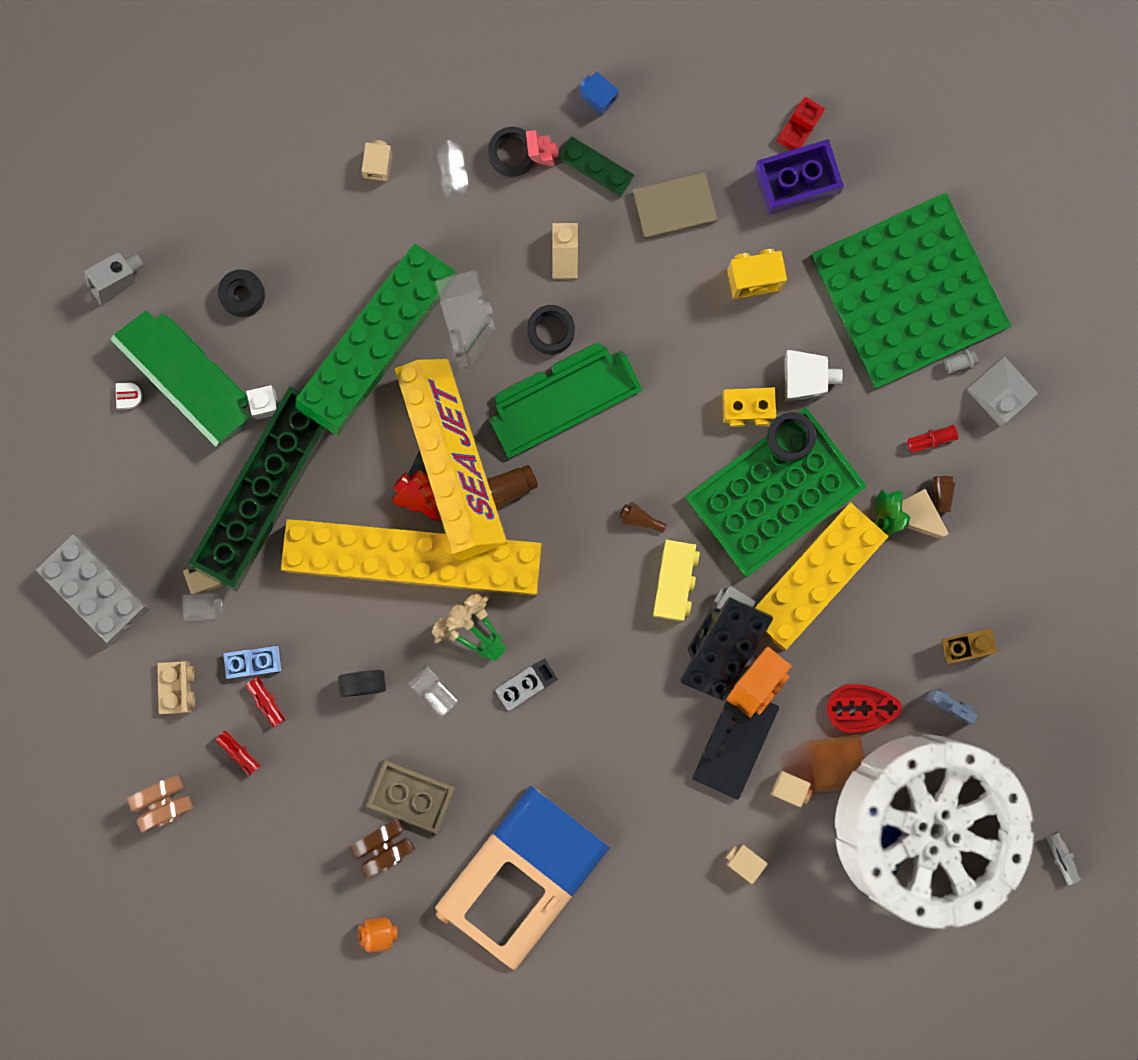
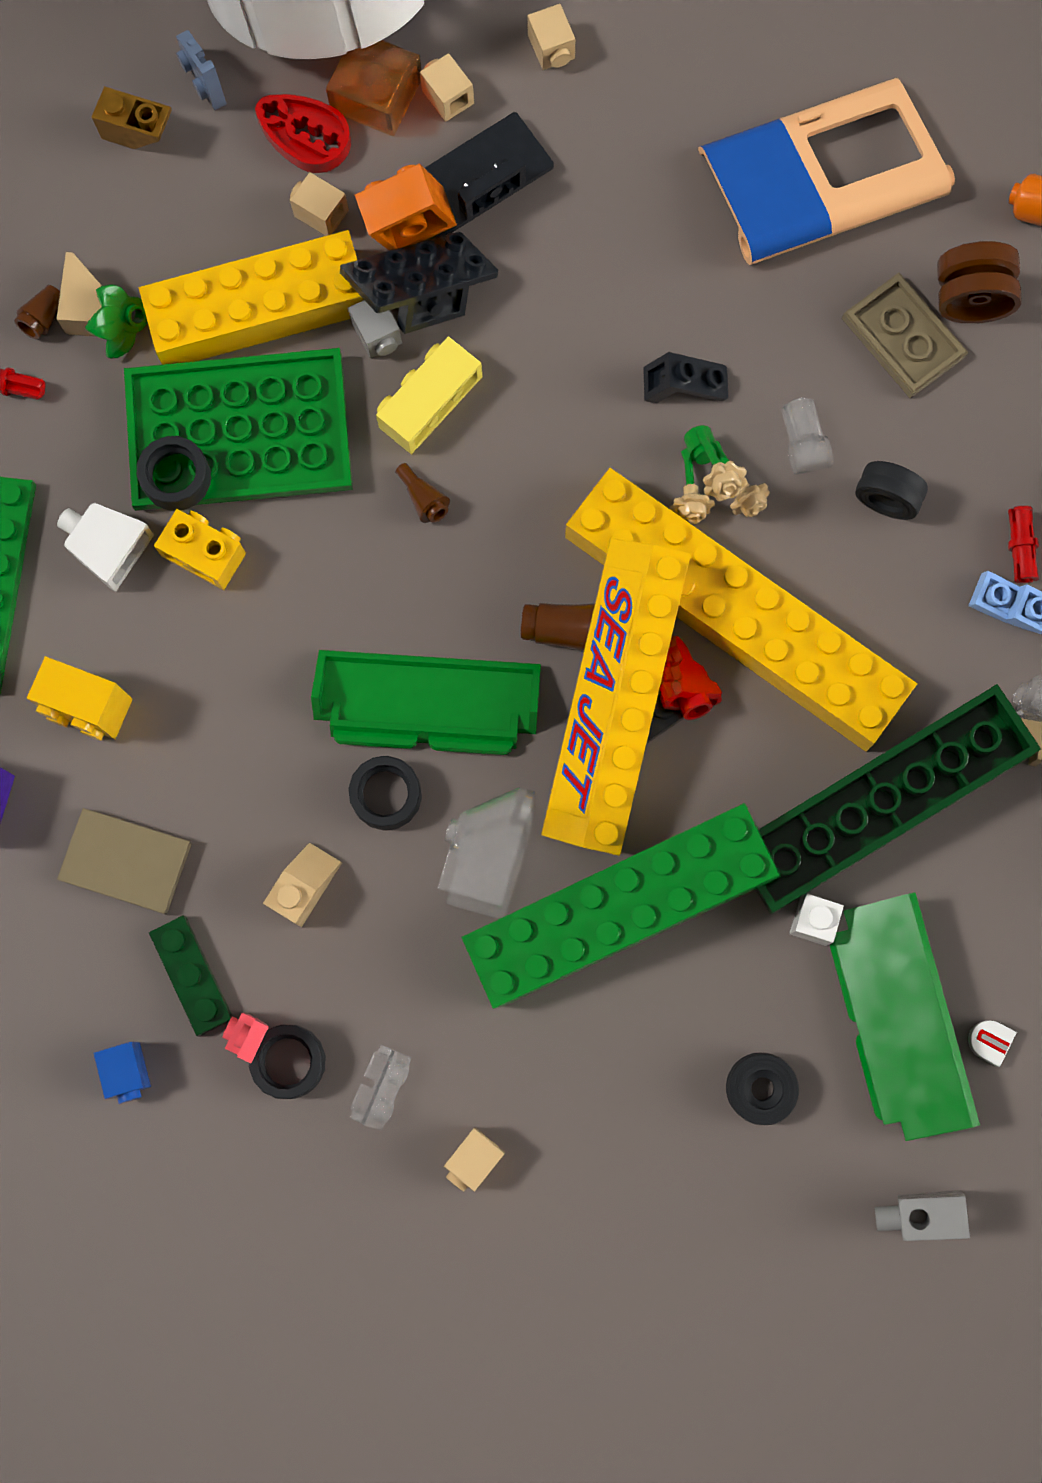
camera: 140 degrees left, 5 degrees down
none -> tan brick [290,172,349,236]

